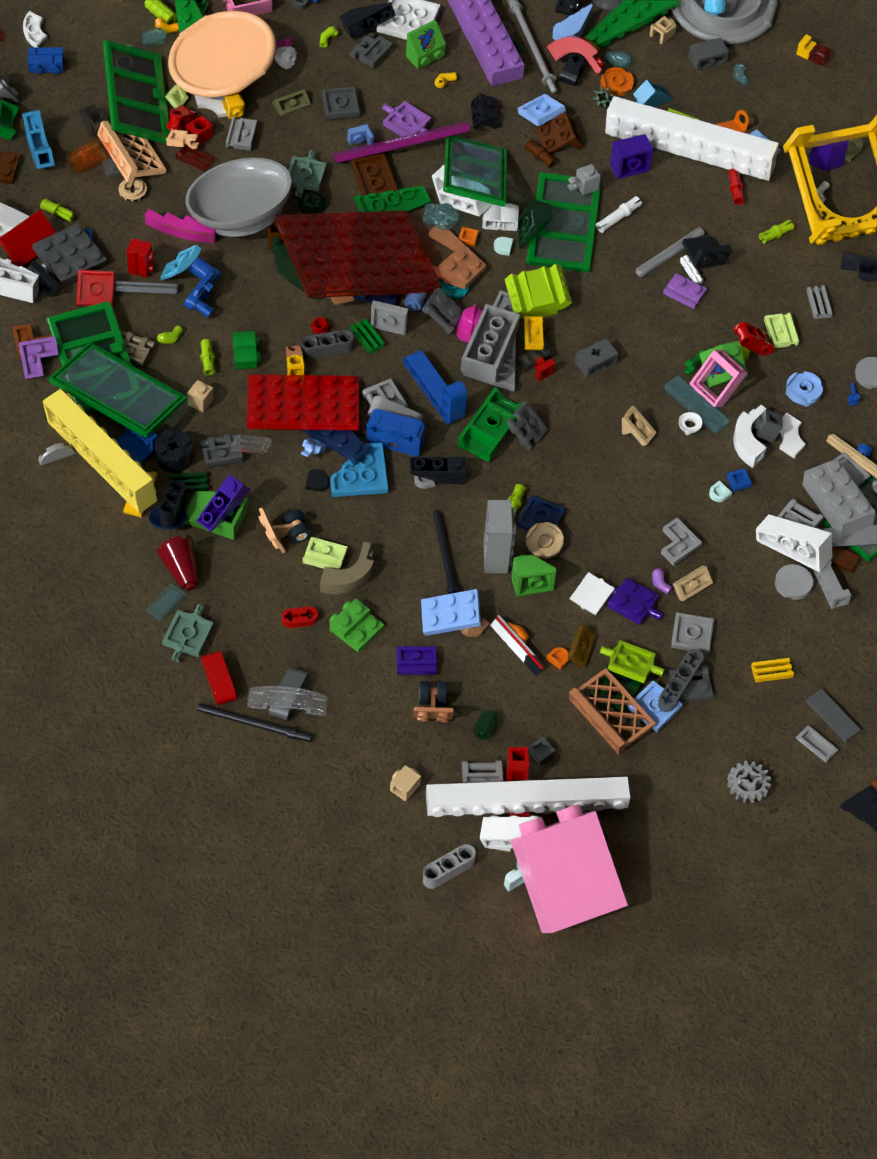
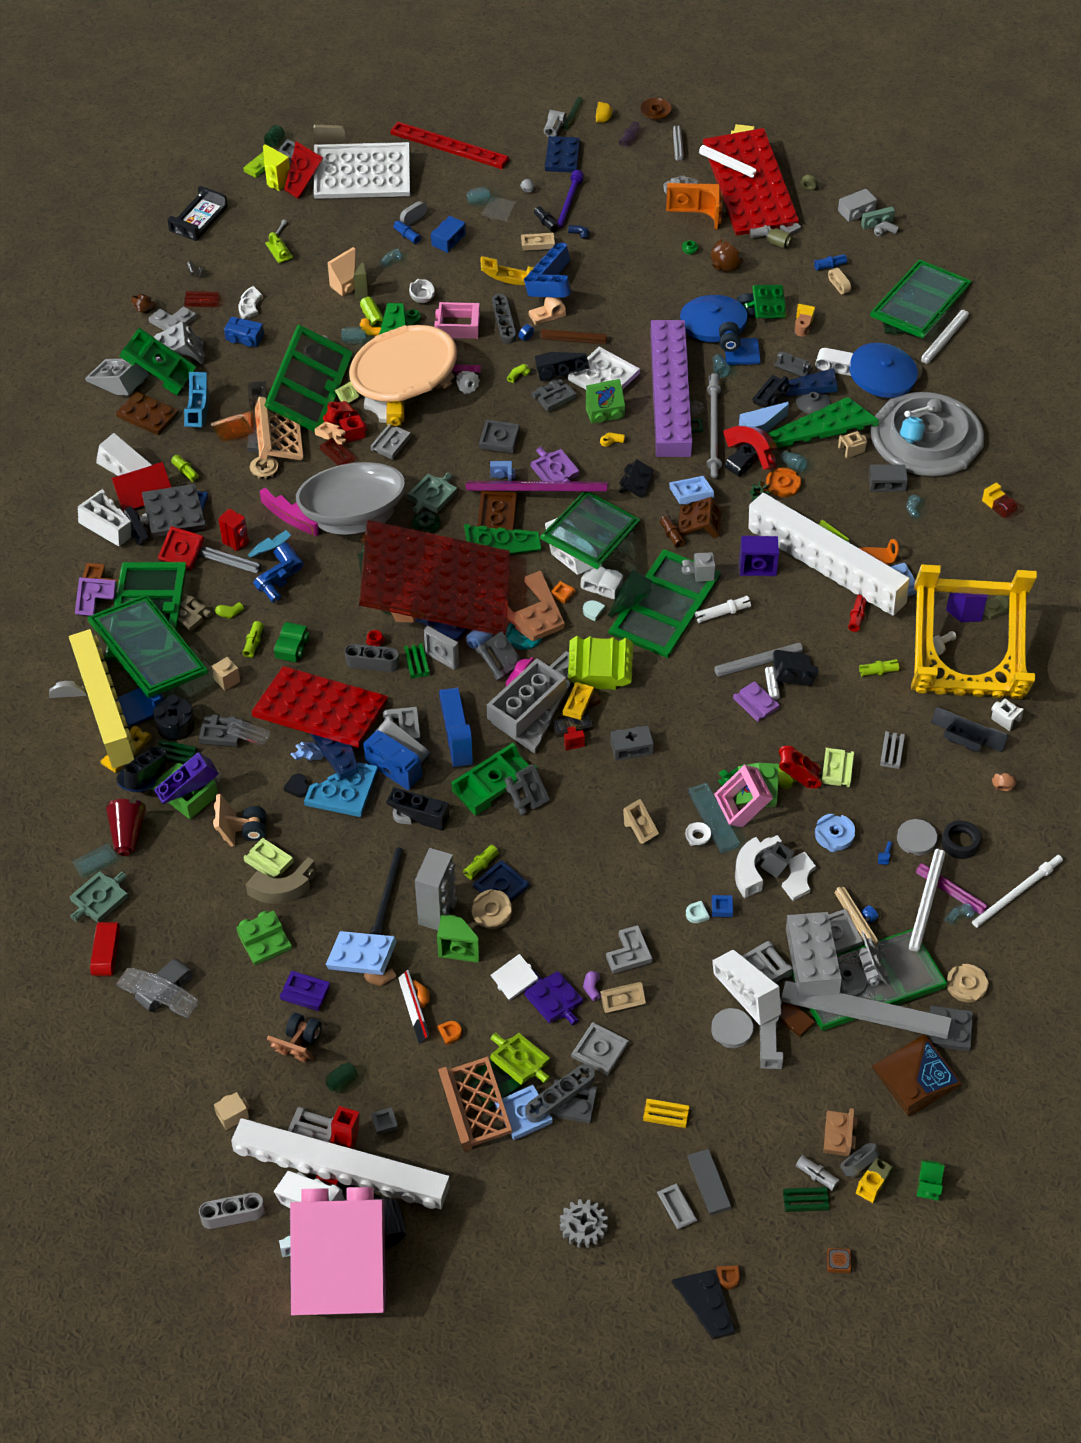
camera: 25 degrees right, 5 degrees down
black bar [197,703,312,742] -> none
olive slope [272,89,311,116] -> none
red beam [282,607,318,628] -> none
yellow leg [286,345,304,376] -> none
clear light blue plate [423,203,459,230] -> none
pearl gold plate [567,625,596,668] -> none
dark azure slope [633,80,673,108] -> none

